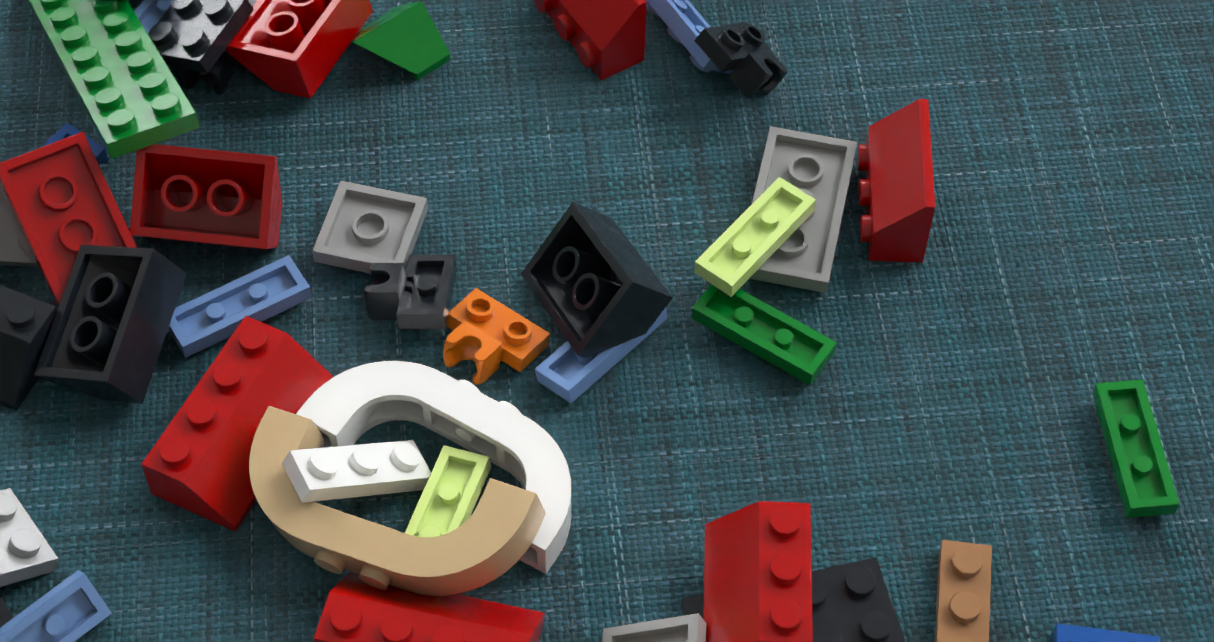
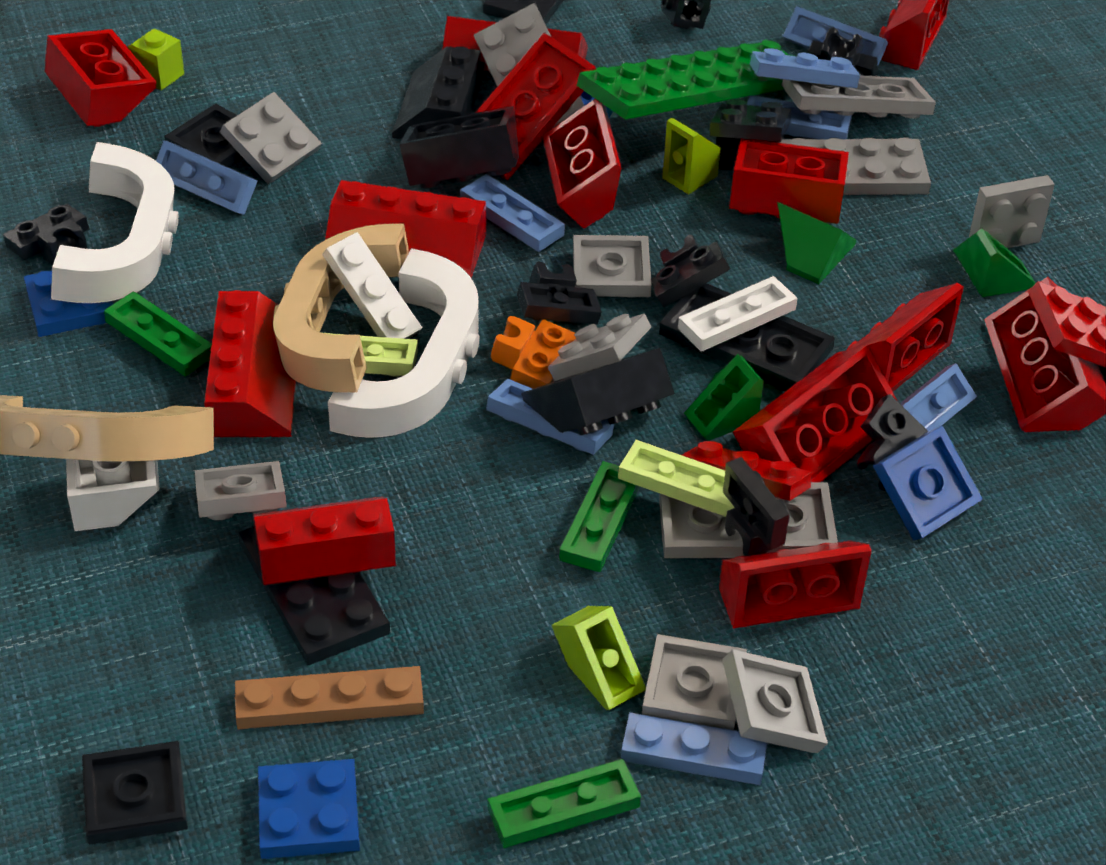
camera: 75 degrees right, 10 degrees down
none -> light grey plate [548,313,651,381]
none -> lime slope [551,606,646,710]
none -> medium blue plate [621,712,767,785]
none -> light grey plate [642,634,747,730]
none -> black plate [651,235,731,308]
none -> black plate [659,283,835,390]
none -> lime slope [662,118,720,195]
none -> white plate [678,276,797,352]
none -> red plate [682,441,812,501]
none -> green slope [684,354,764,441]
none -> light grey plate [722,649,828,754]
none -> black plate [723,457,790,556]
none -> red slope [733,345,897,482]
none -> plate [873,426,982,541]

